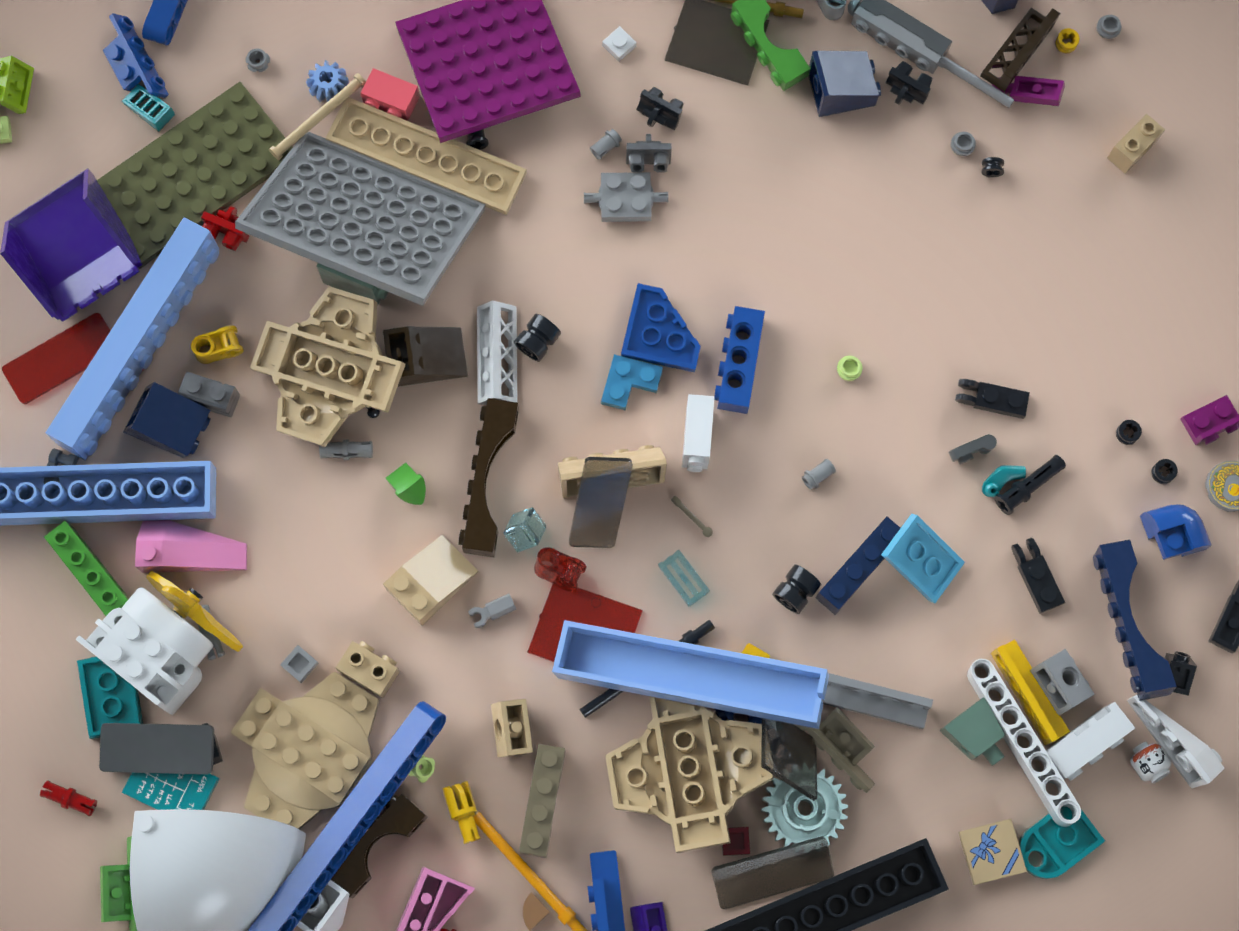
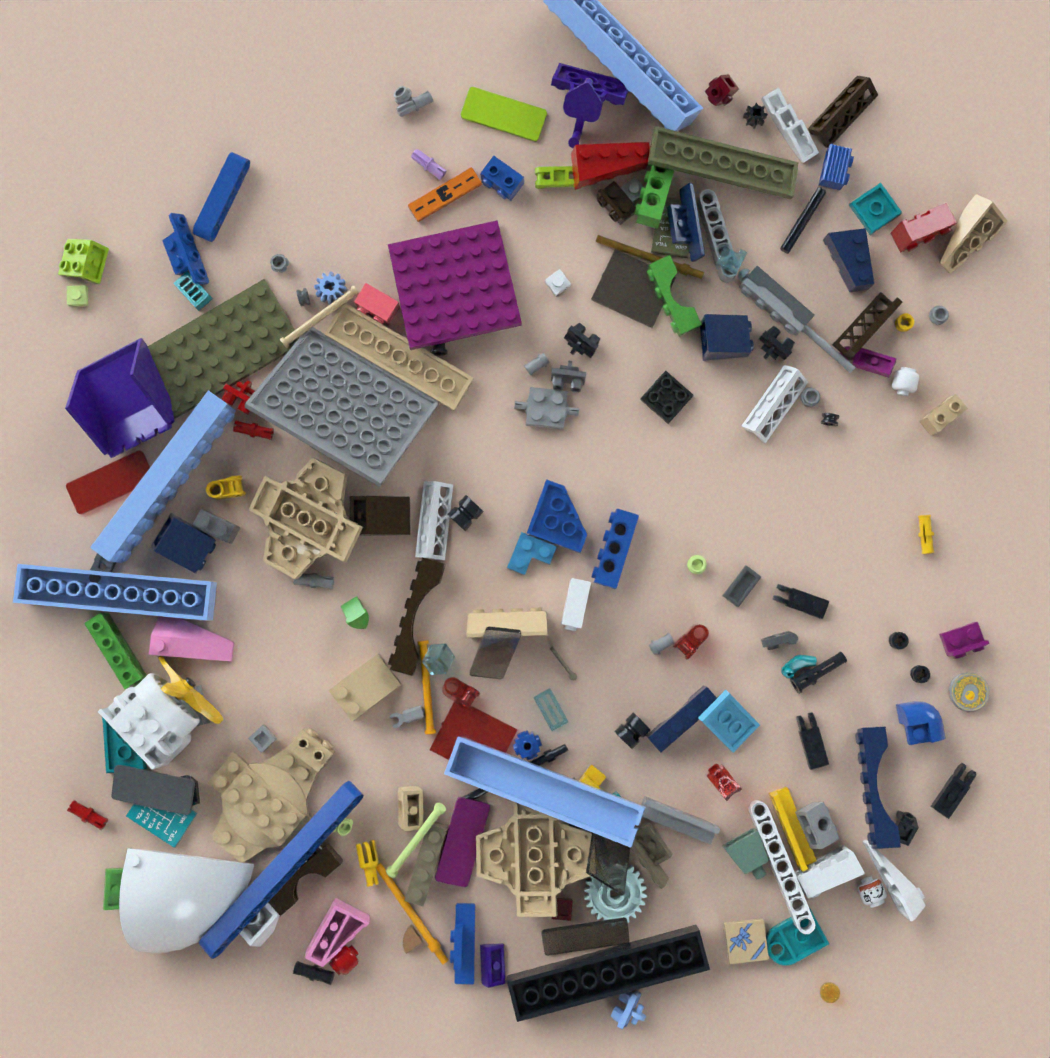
camera: 10 degrees right, 10 degrees up
none -> red pin [233,420,274,440]
none -> dark grey bush [296,288,310,307]
none -> yellowish green bar [386,803,446,878]
none -> light orange bar [417,640,436,734]
none -> magenta piece [435,797,490,887]
none -> blue brick [513,730,542,760]
none -> pearl dark grey tile [640,370,694,424]
none -> clear red piece [673,624,709,660]
none -> clear red hips [706,764,742,801]
none -> dark grey tile [722,565,761,607]
none -> white fence [742,365,808,443]
none -> clear yellow plate [820,982,840,1003]
none -> white head [892,367,919,396]
none -> yellow pin [918,515,934,554]

